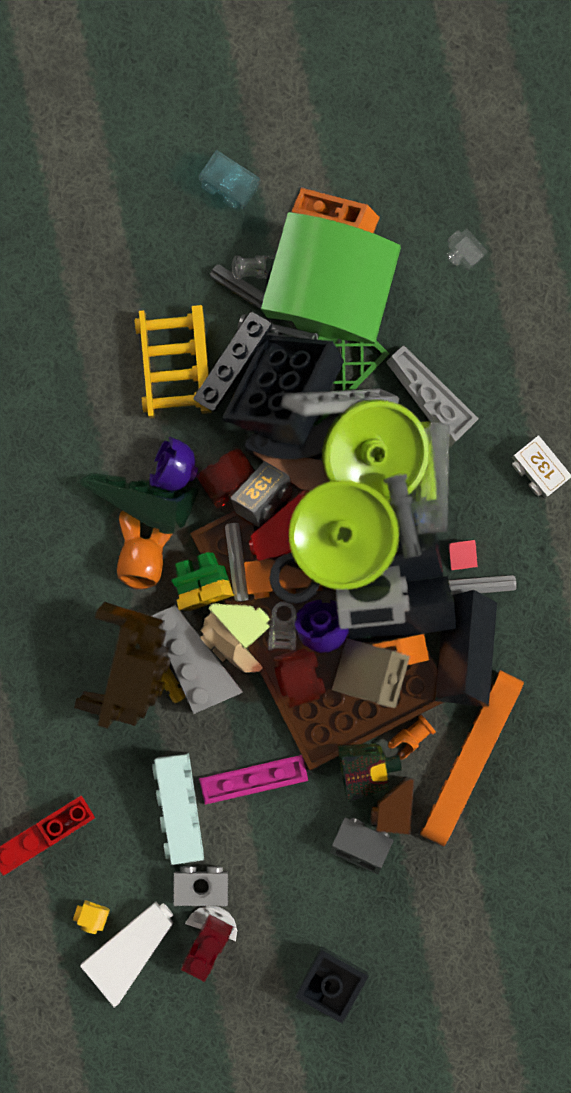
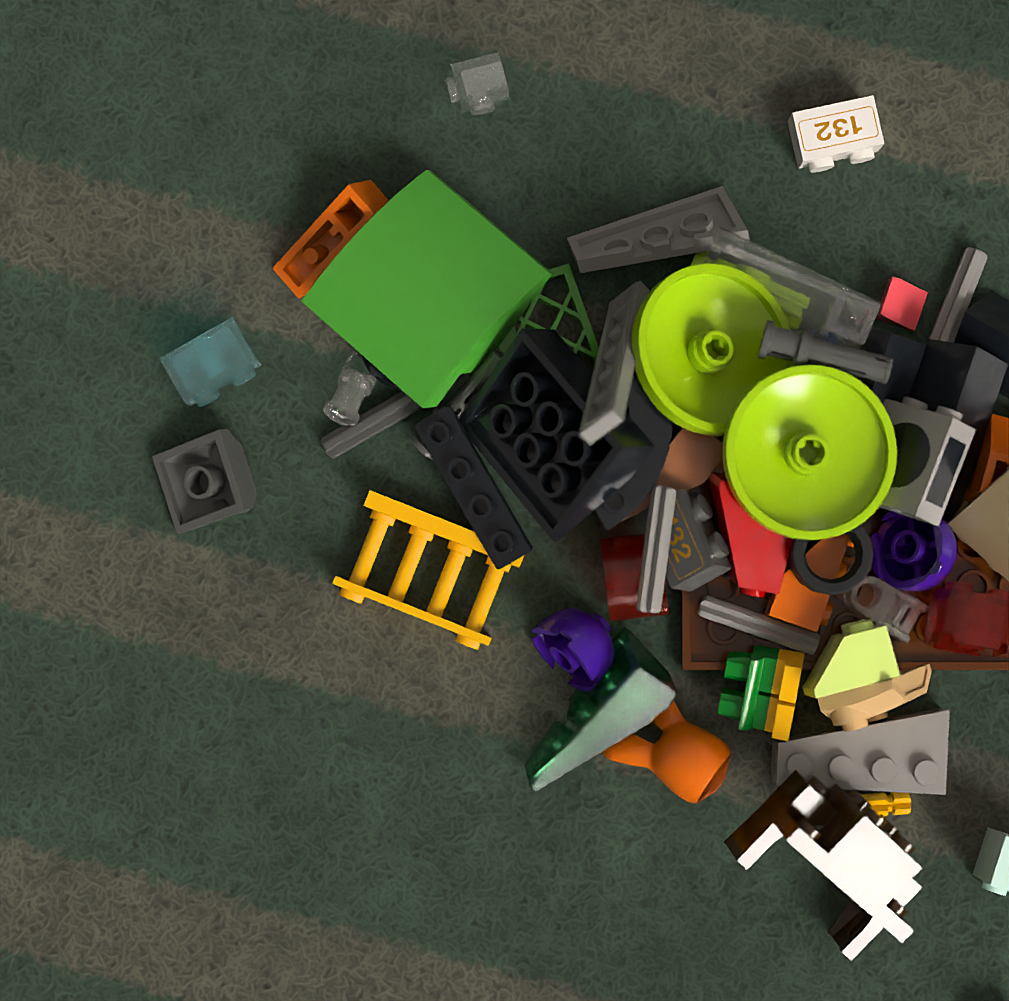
camera: 60 degrees left, 0 degrees up
none -> dark grey slope [152,429,257,535]
none -> light grey axle [636,485,676,613]

